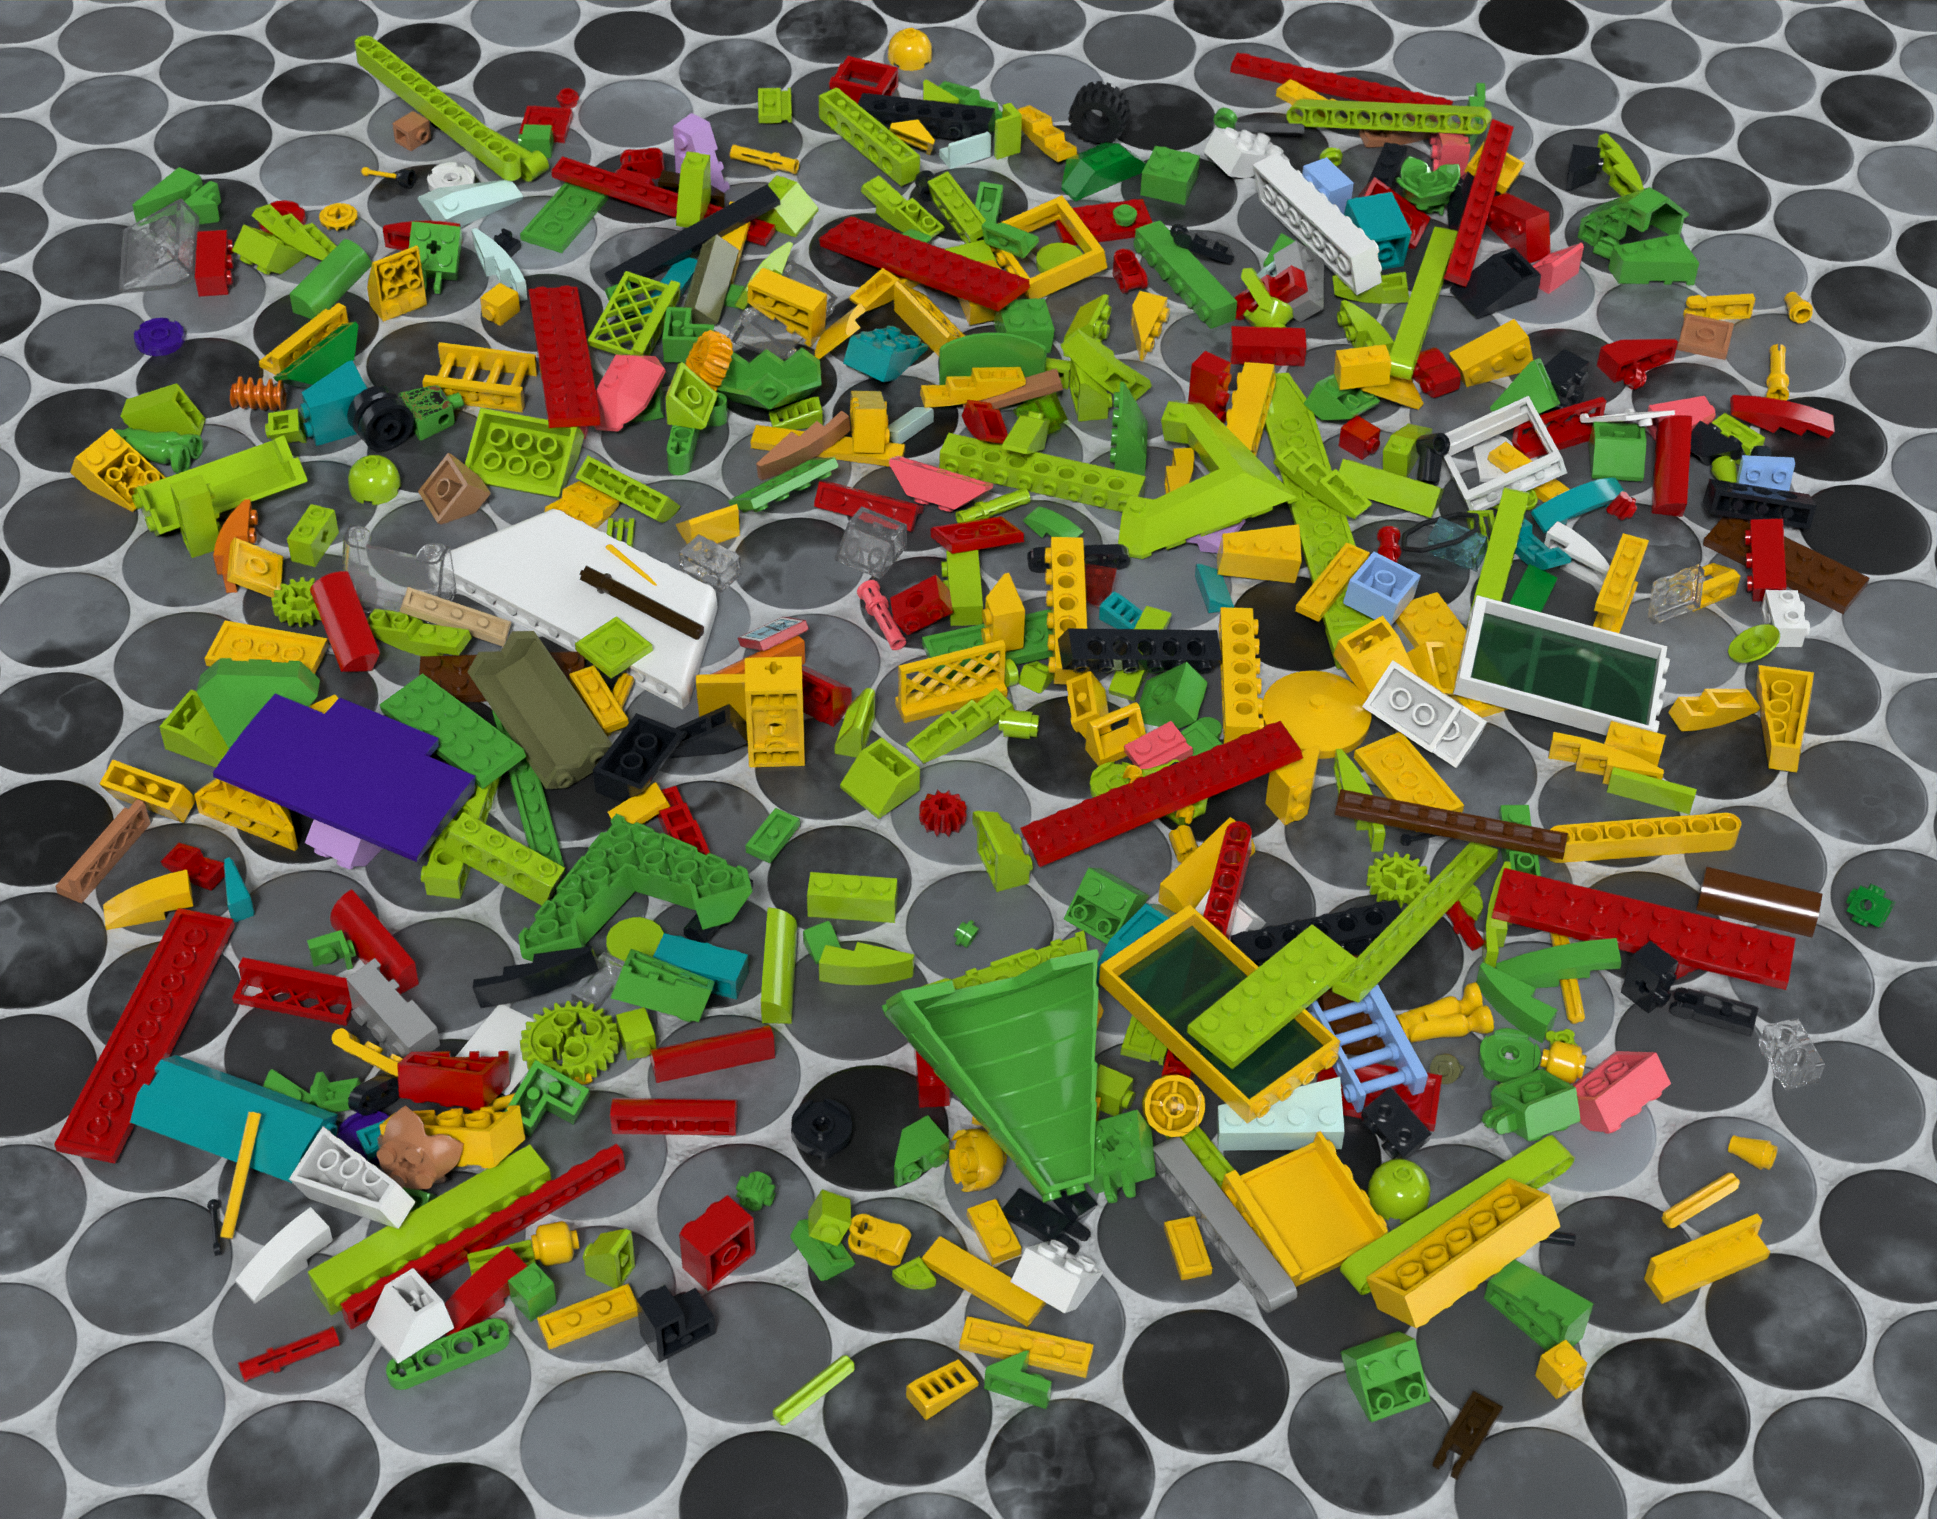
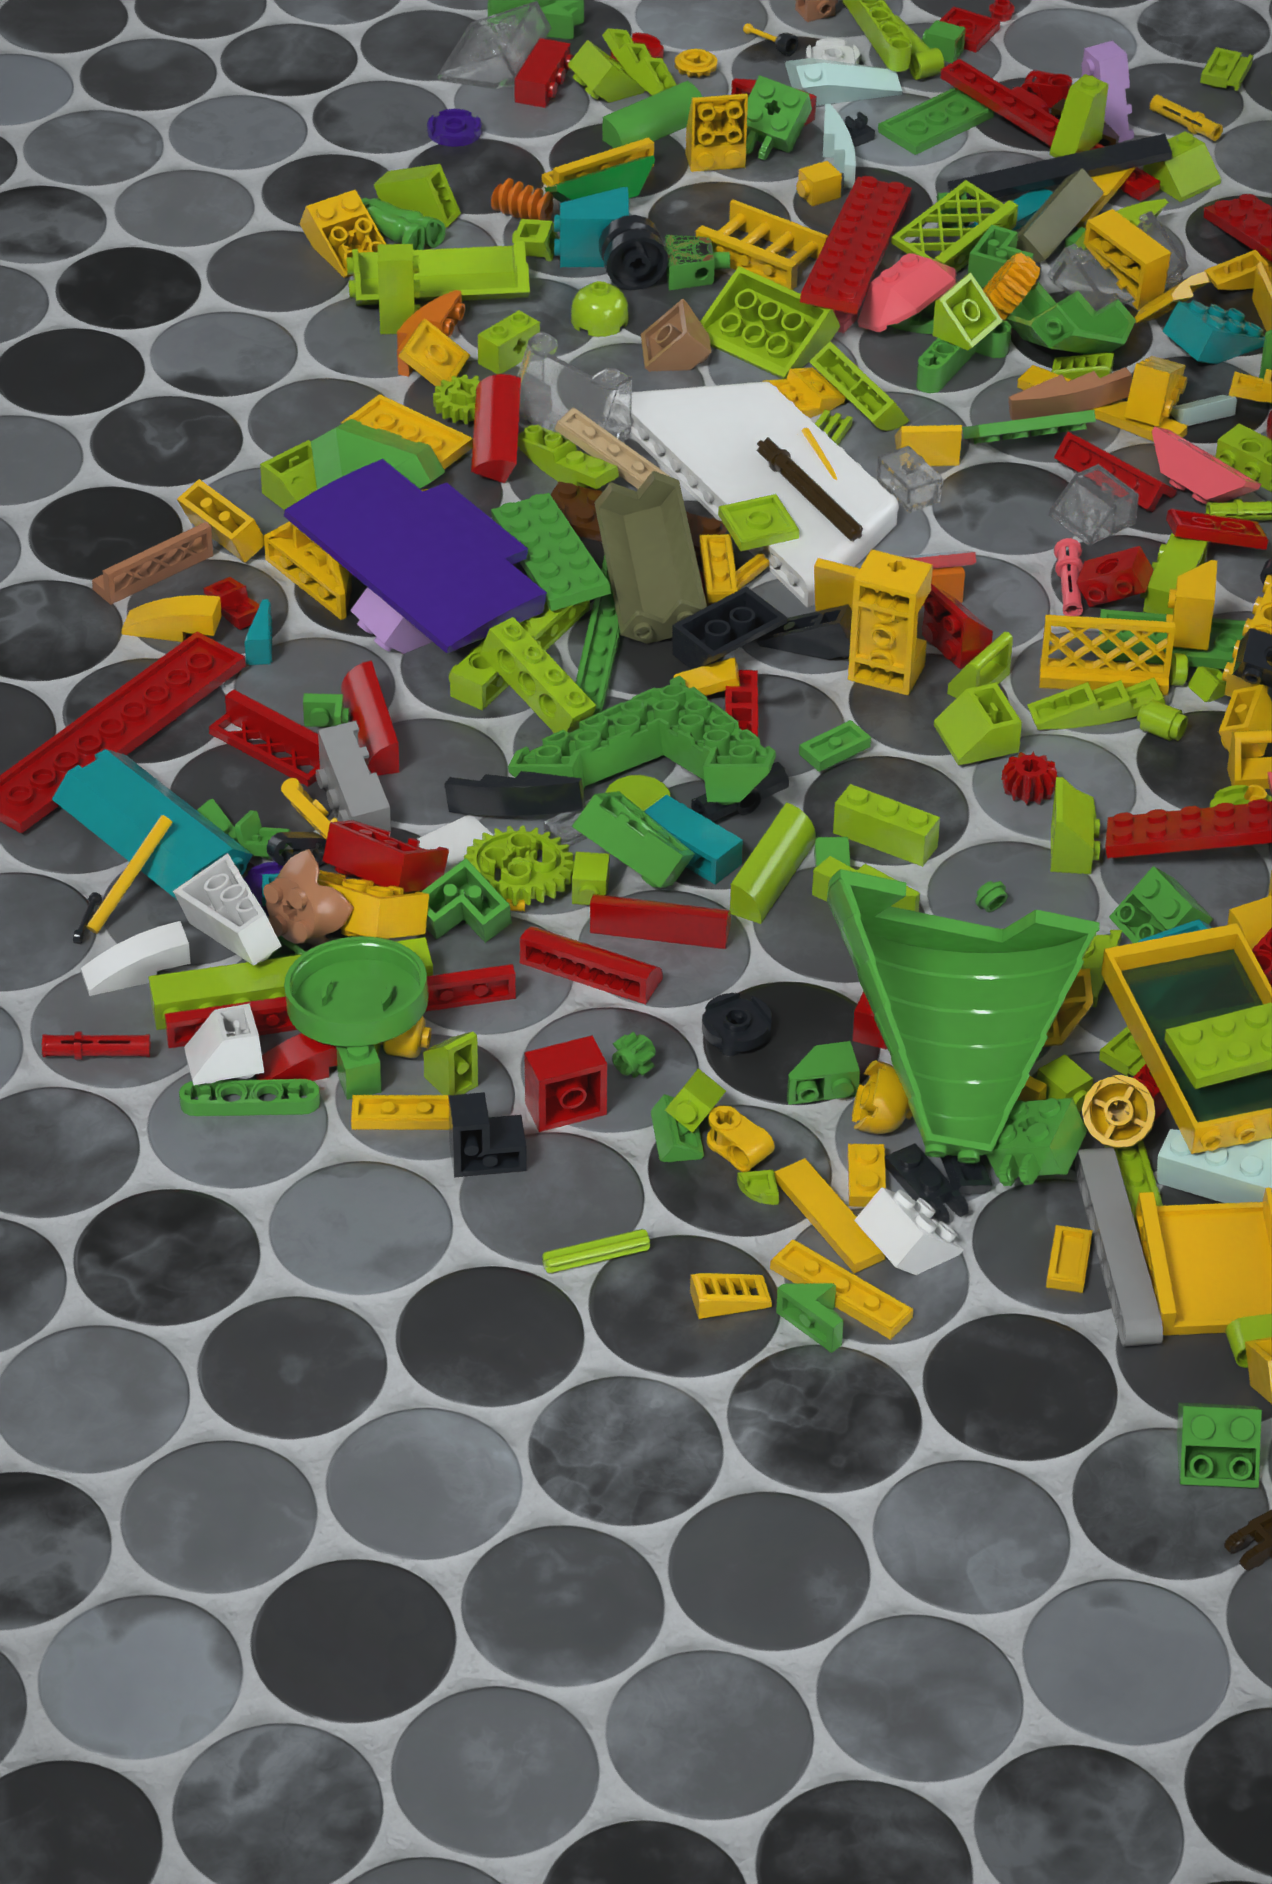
camera: 25 degrees right, 5 degrees down
none -> bright green piece [284,936,428,1047]

